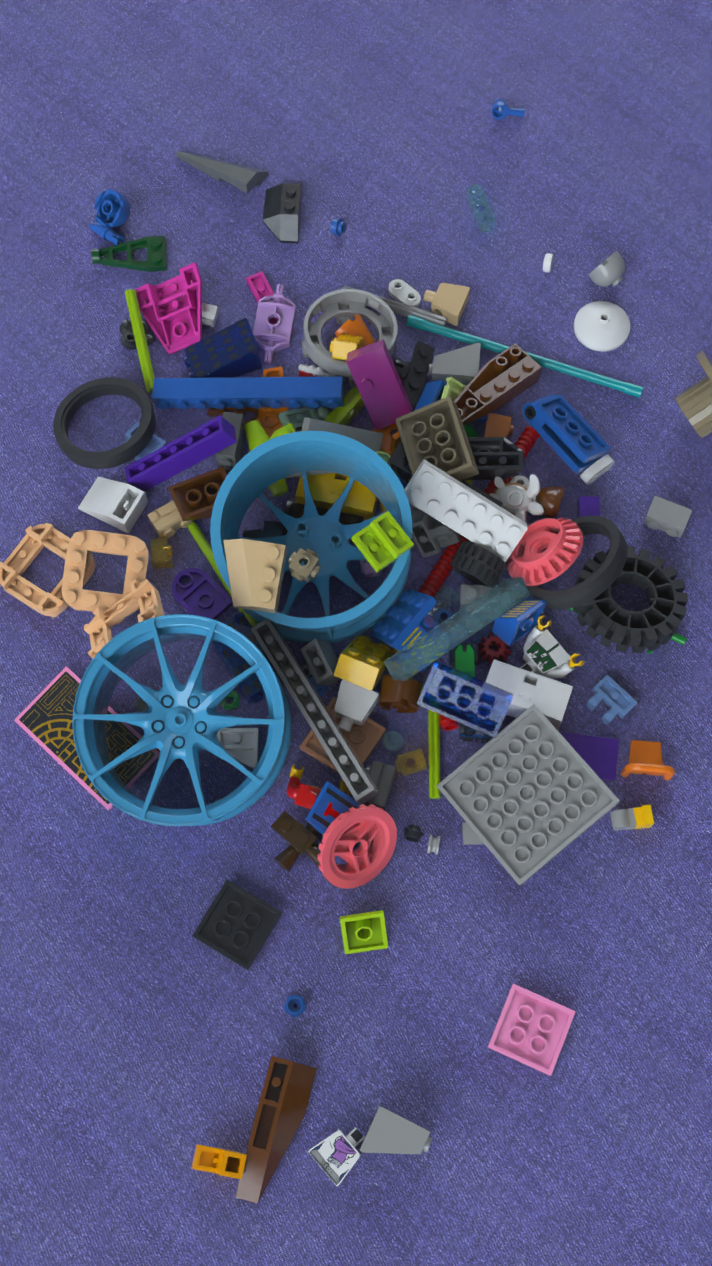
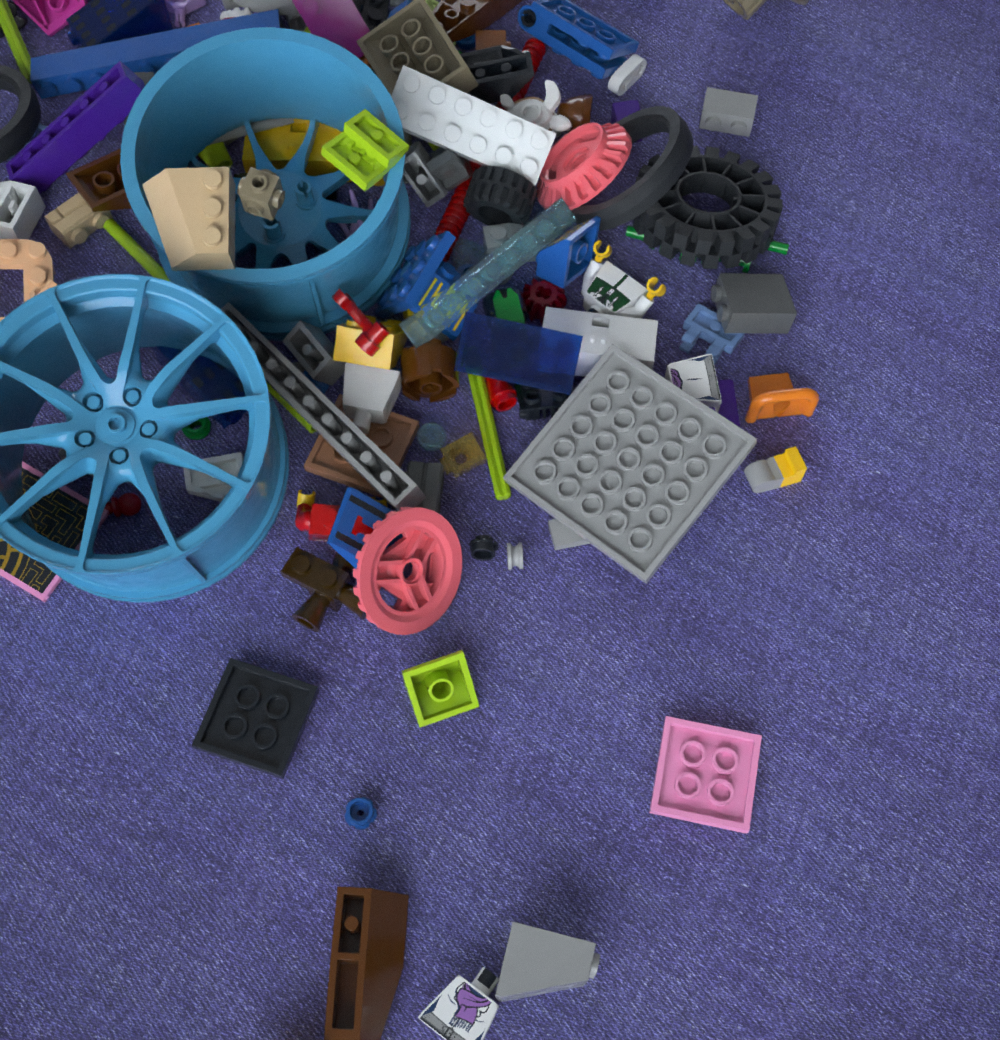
camera: 15 degrees left, 5 degrees down
clear yellow brick [151,537,174,569] -> none
none -> red brick [332,288,390,357]
none -> white torso [664,354,722,413]
none -> dark grey brick [711,273,797,334]

